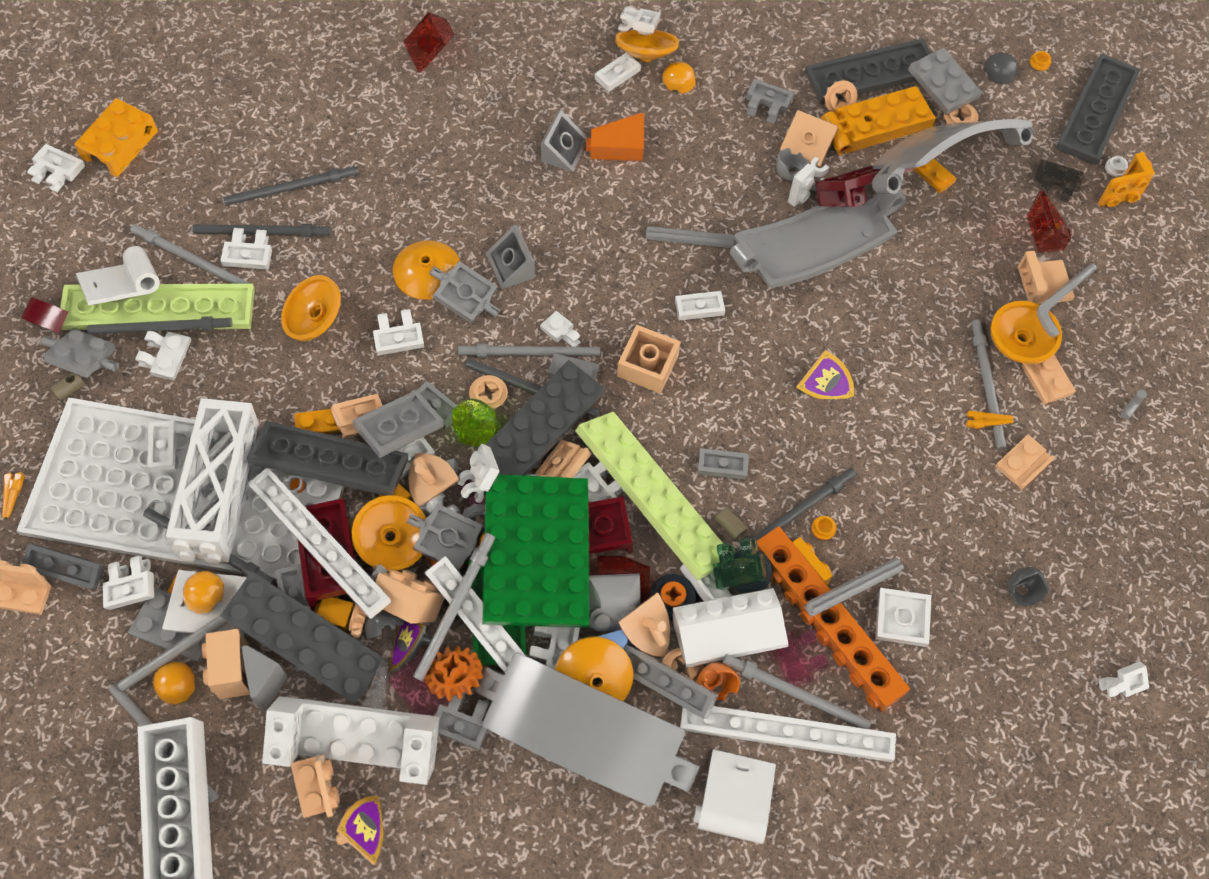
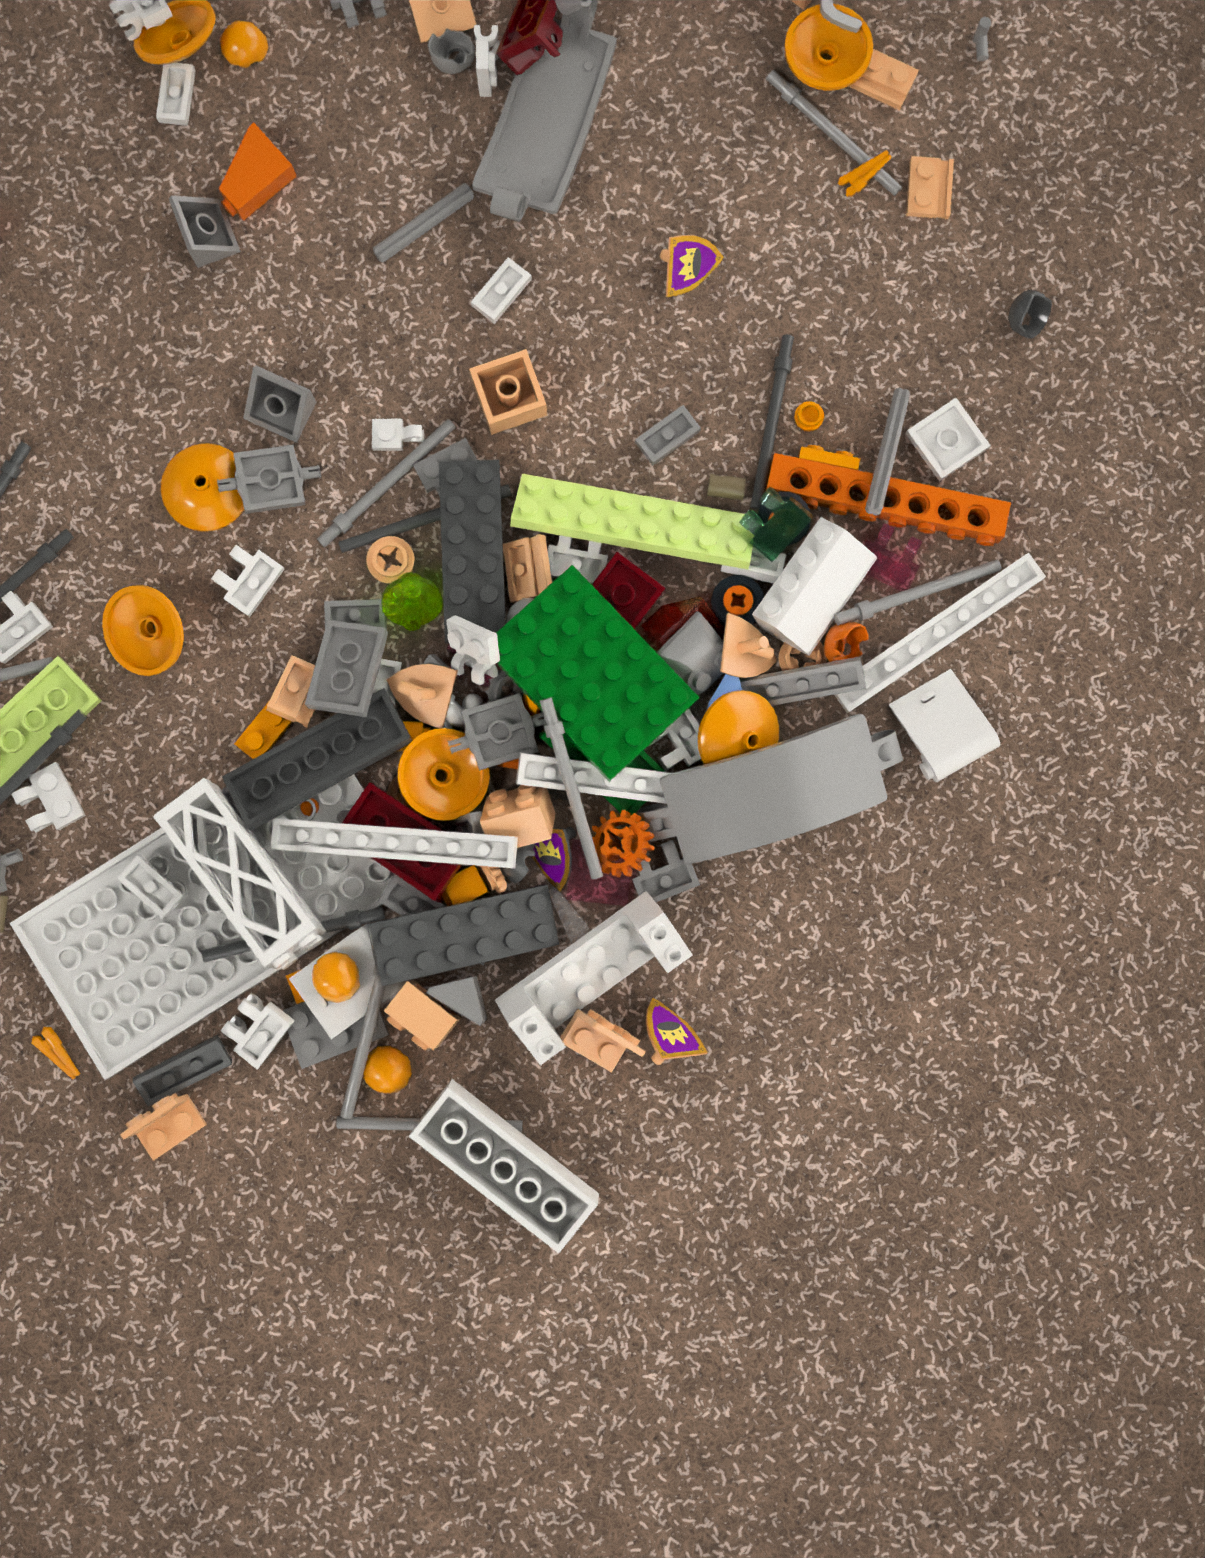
camera: 40 degrees left, 20 degrees up
white plate [1099,661,1149,697] -> none

